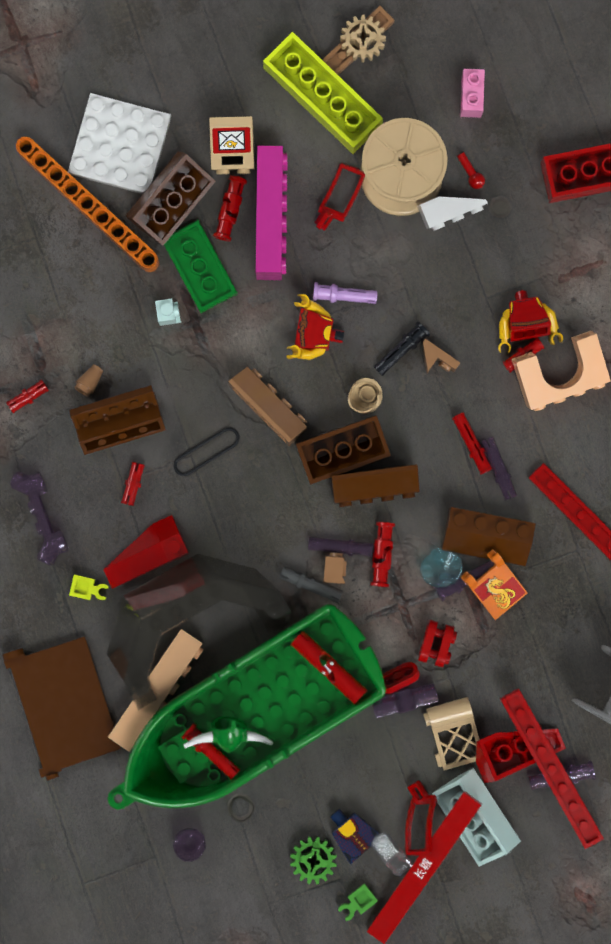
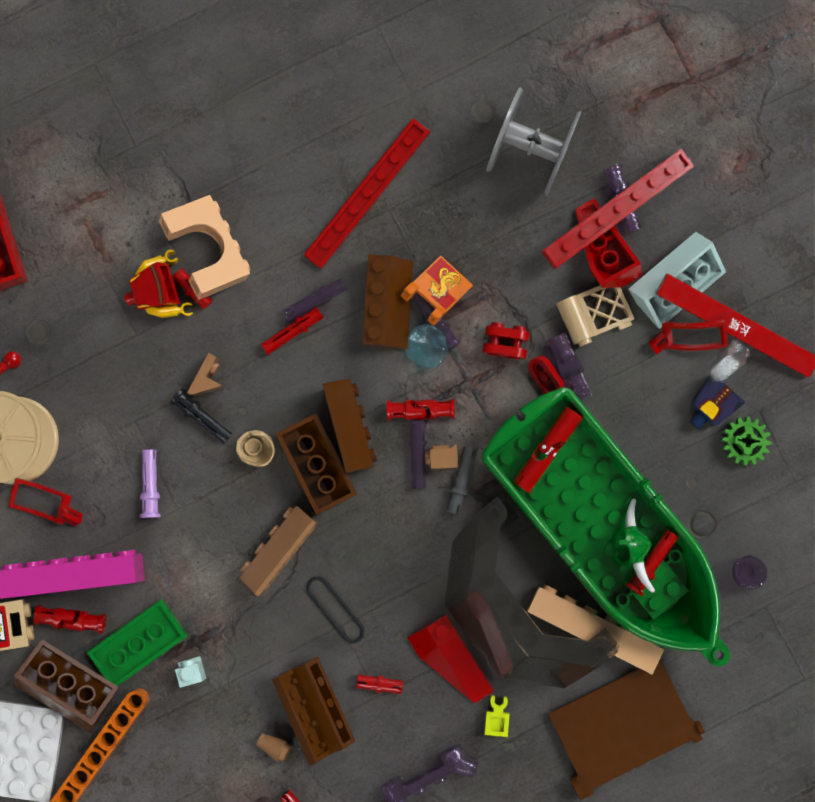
camera: 95 degrees left, 0 degrees up
torso [286,294,344,360] -> none
bright green plate [338,883,378,921] -> none
white slope [417,196,487,231] -> none

